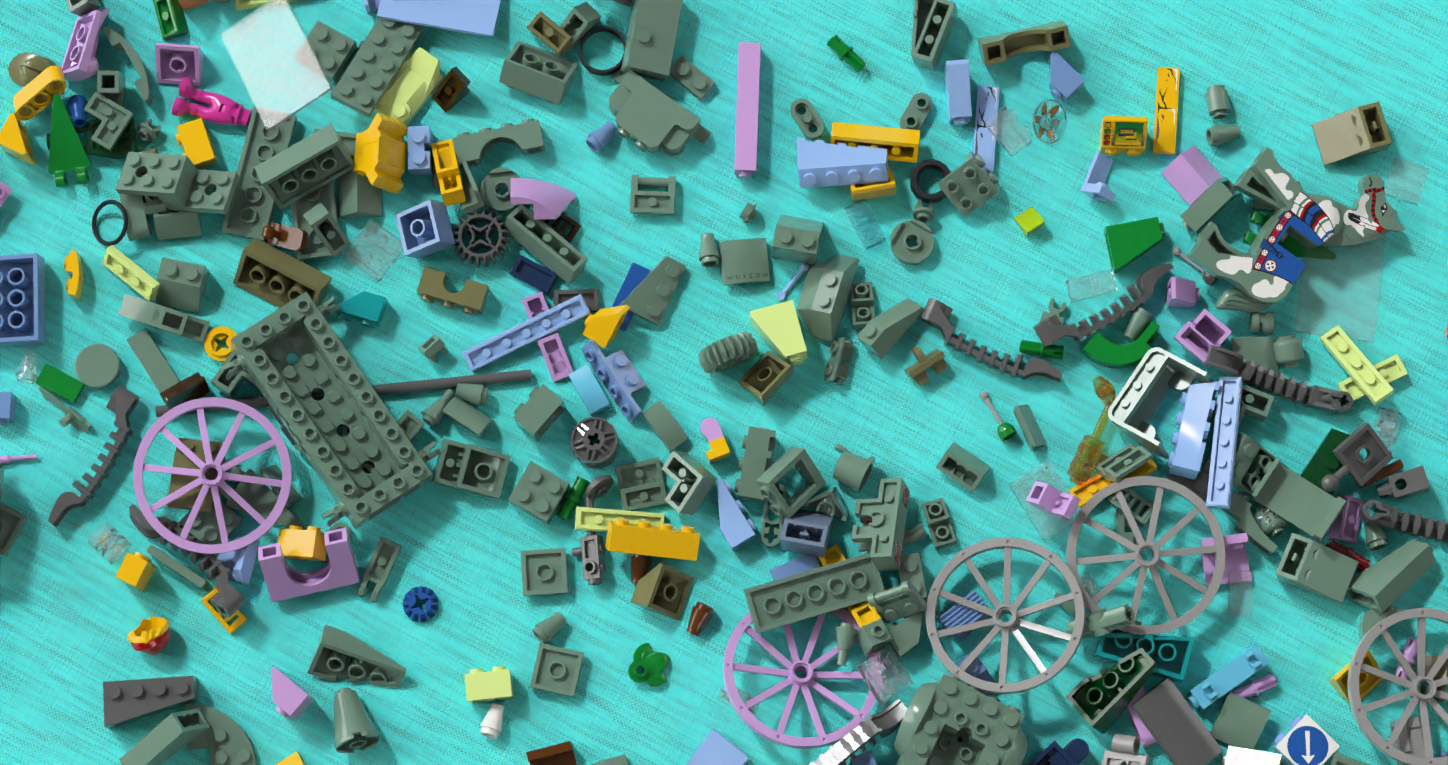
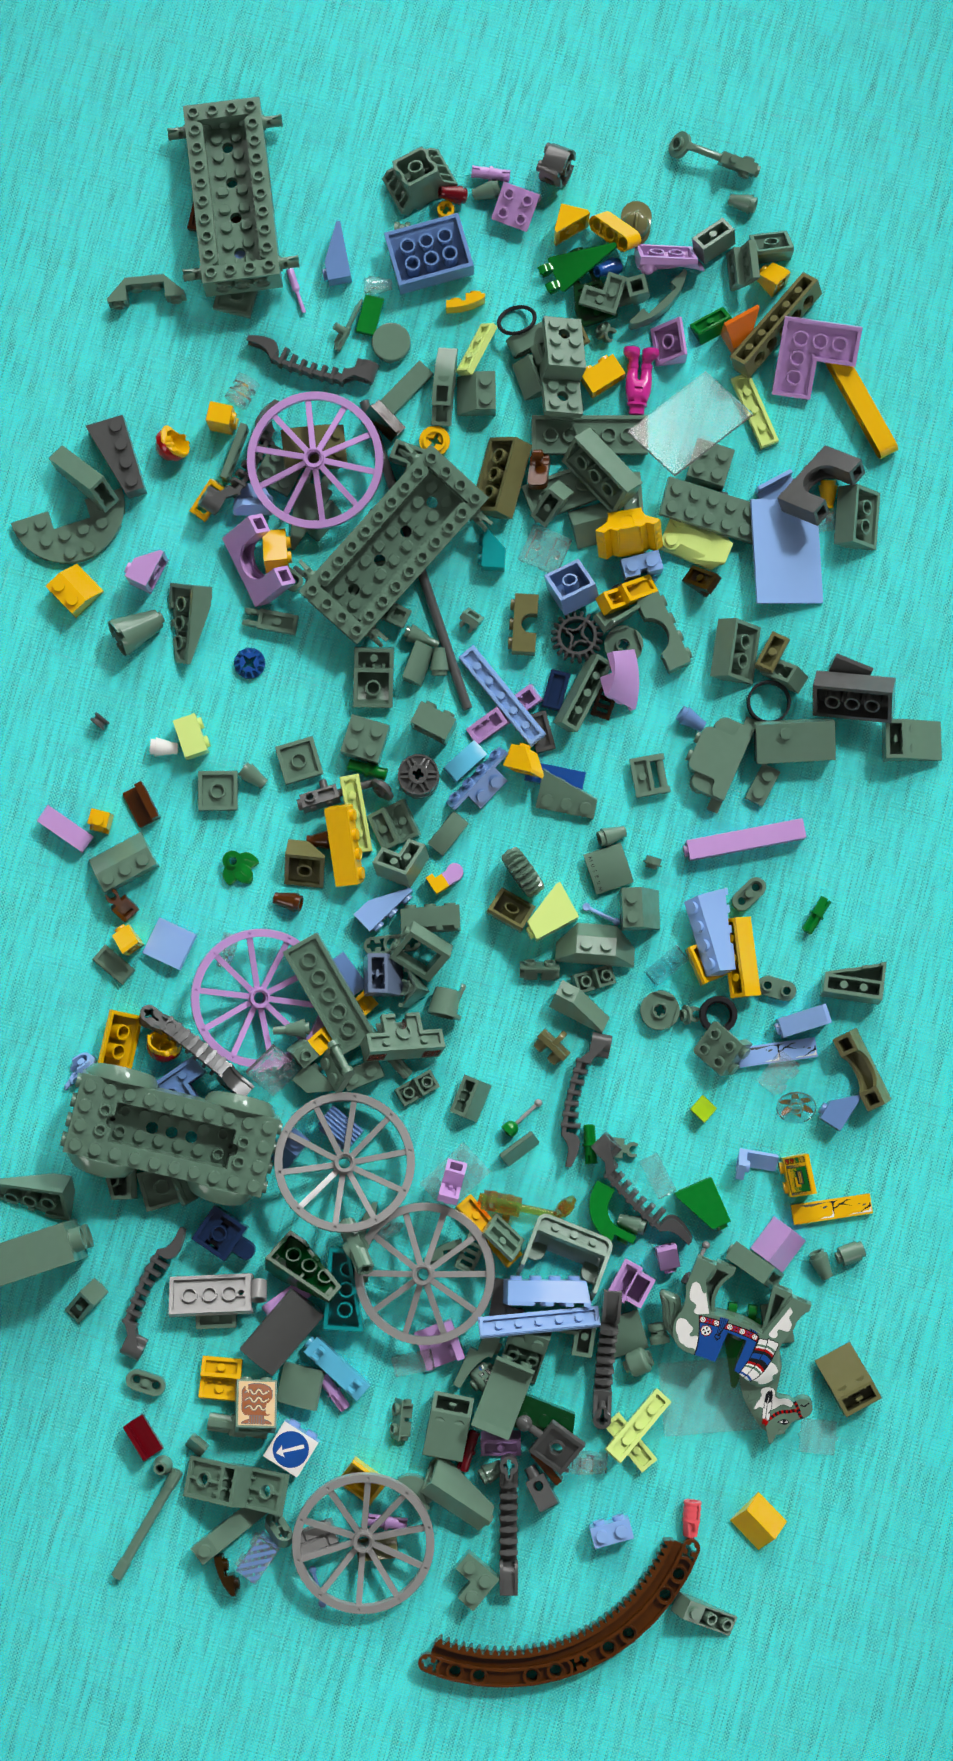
camera: 75 degrees right, 5 degrees up
none -> sand green hinge [390,1398,413,1441]

